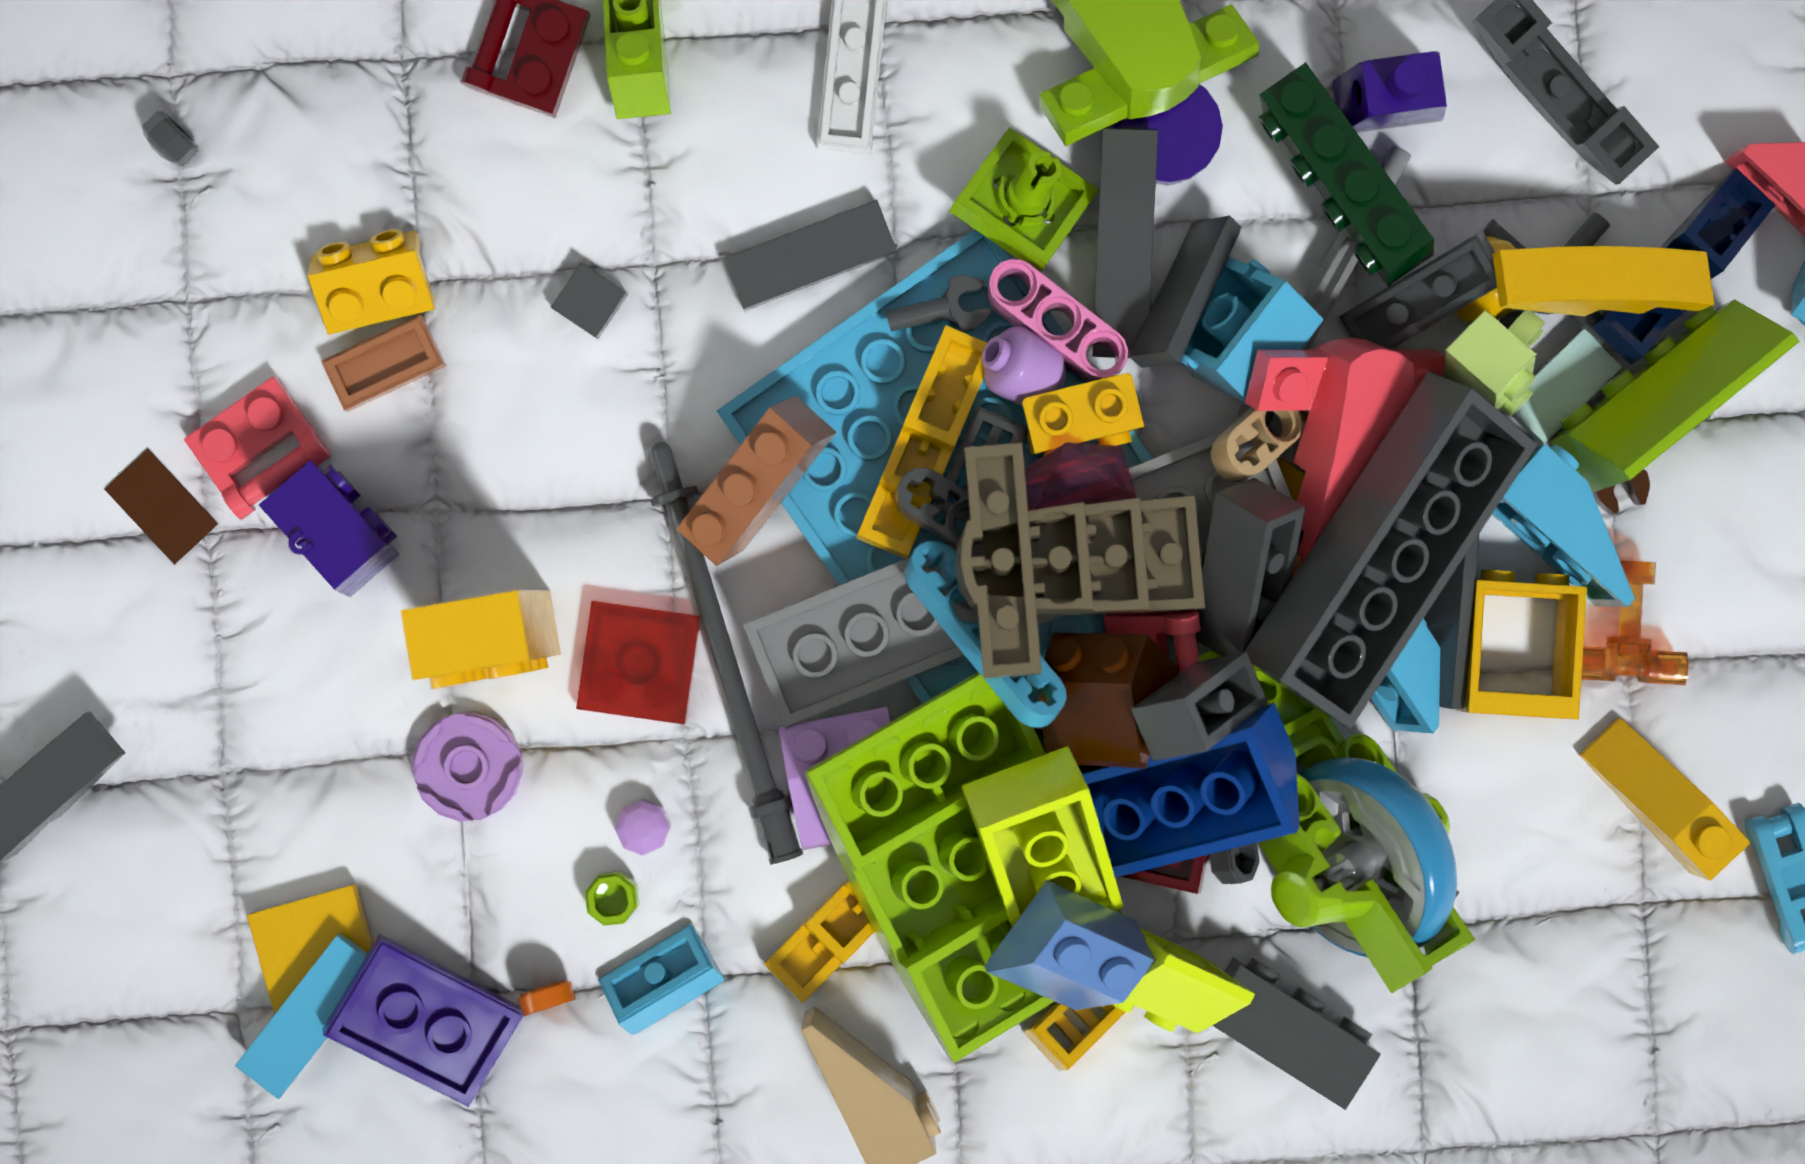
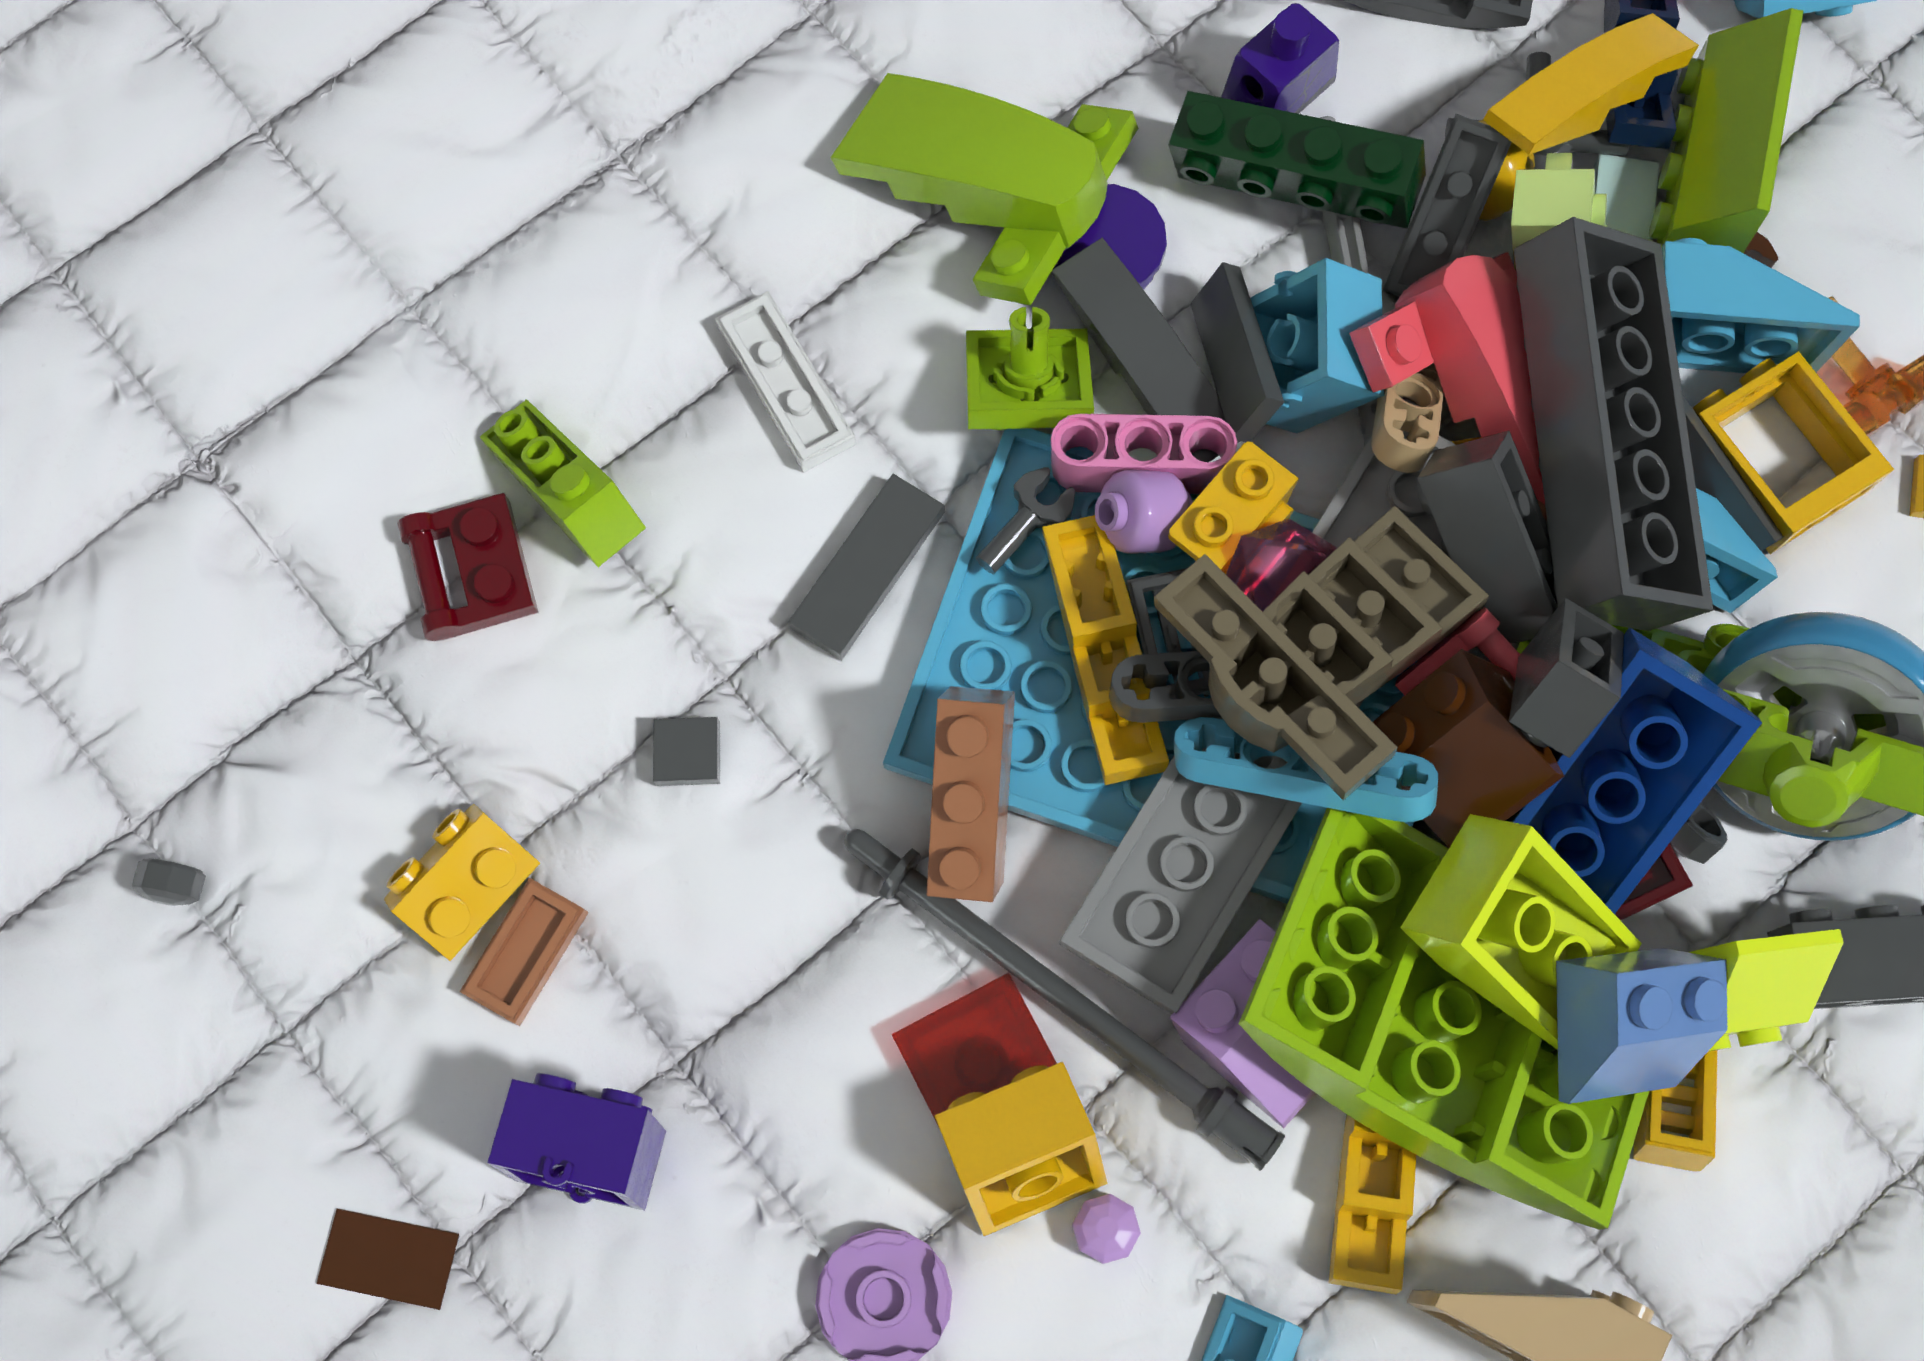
camera: 30 degrees left, 15 degrees down
coral plate [184,376,332,520] -> none
yellow brick [400,590,561,689] -> none
lime tile [585,871,640,926] -> none
none -> yellow slope [934,1061,1108,1236]

